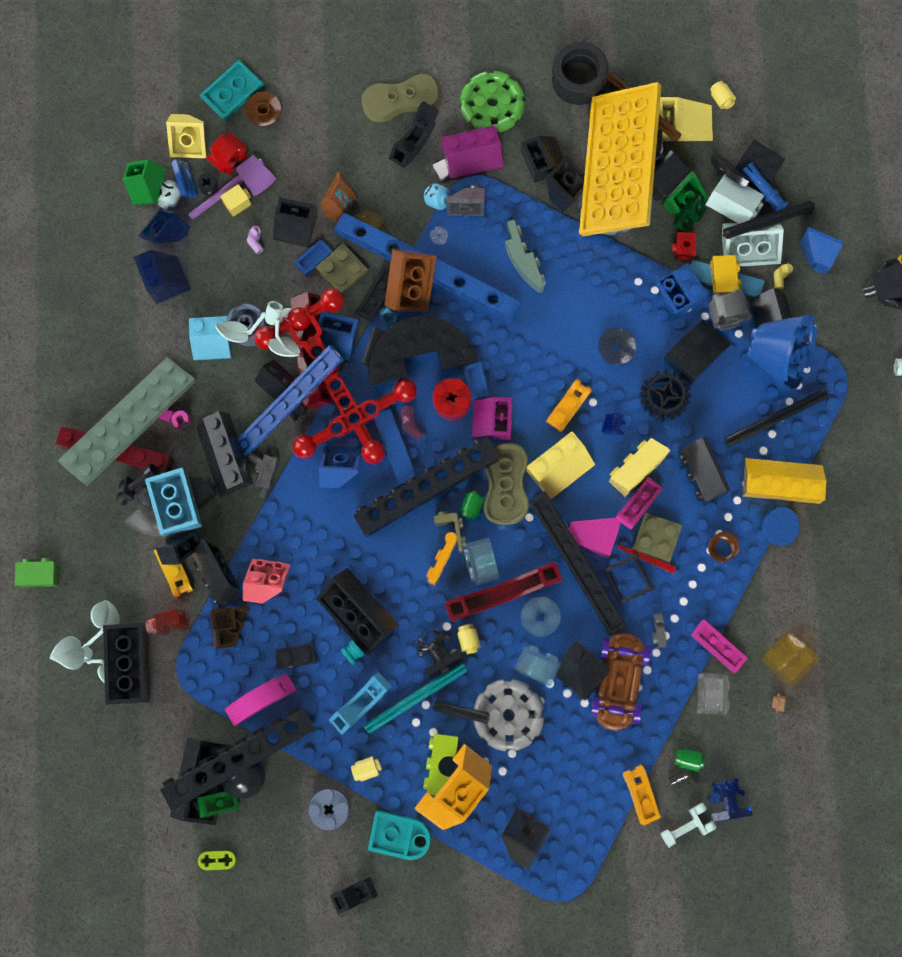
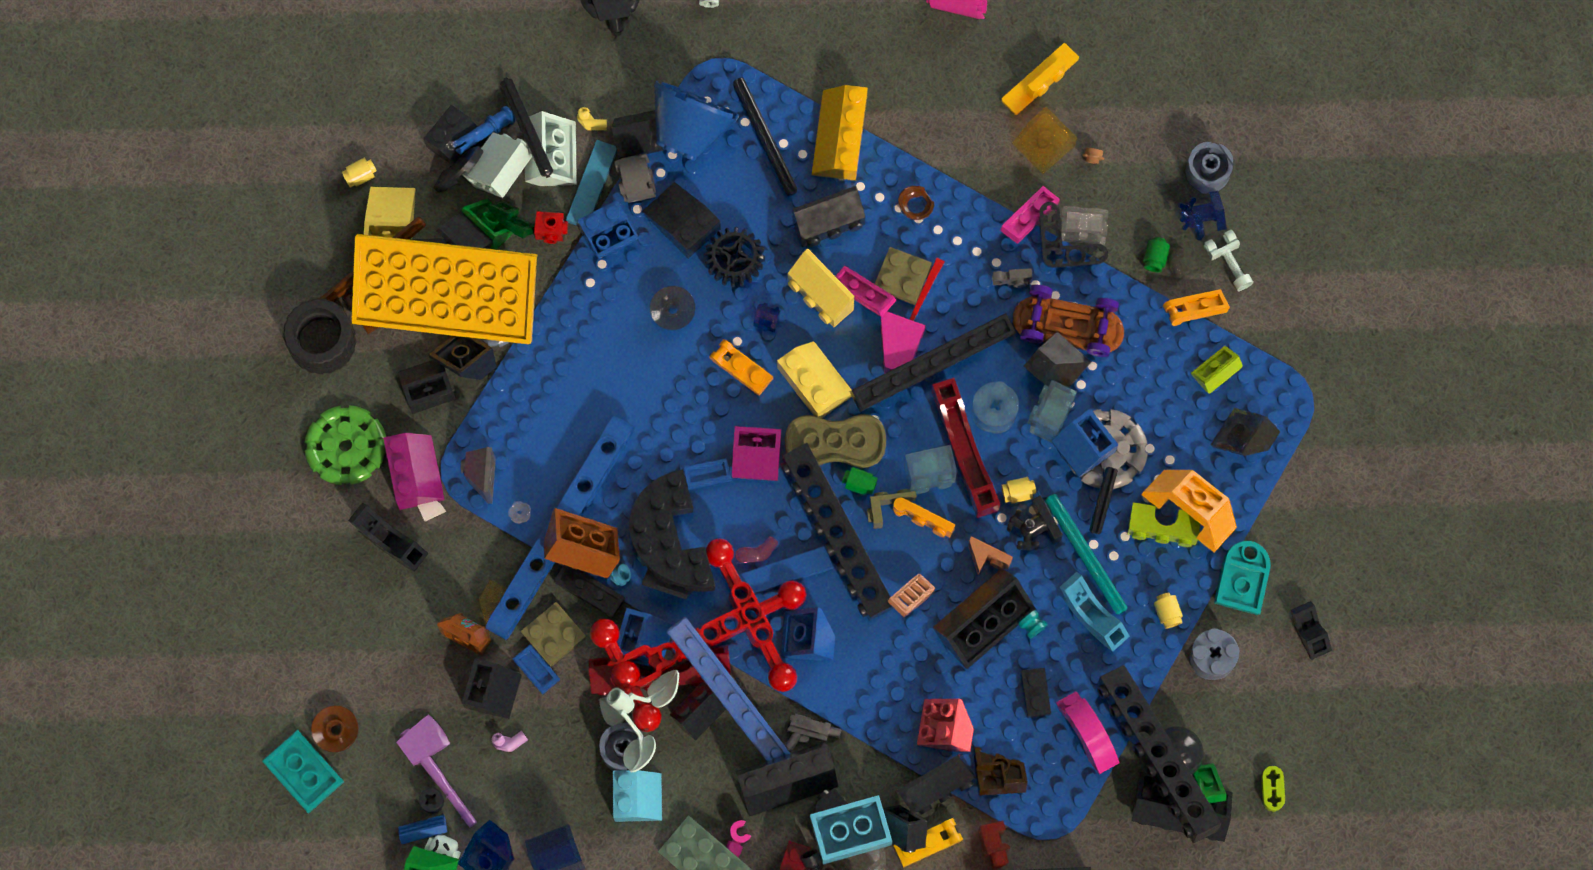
camera: 95 degrees left, 5 degrees down
light yellow slope [166,114,207,158] -> none
red brick [206,131,249,176] -> none
light yellow brick [220,184,251,217] -> none
olive plate [362,73,441,122] -> none
medium azure head [424,184,451,210] -> none
red brick [433,379,471,421] -> none
sand green slope [505,220,546,293] -> none
black piece [605,553,655,605] -> none
yellow brick [710,255,742,296] -> none
blue tile [762,507,800,546] -> none
blue slope [799,227,844,273] -> none
none -> nougat slope [888,574,935,617]
none -> nougat slope [968,536,1013,575]
none -> yellow bracket [1001,43,1079,115]
none -> black beam [1039,202,1108,268]
none -> blue slope [1052,408,1118,478]
none -> sand blue brick [1186,142,1233,193]
none -> lime slope [1191,346,1243,394]

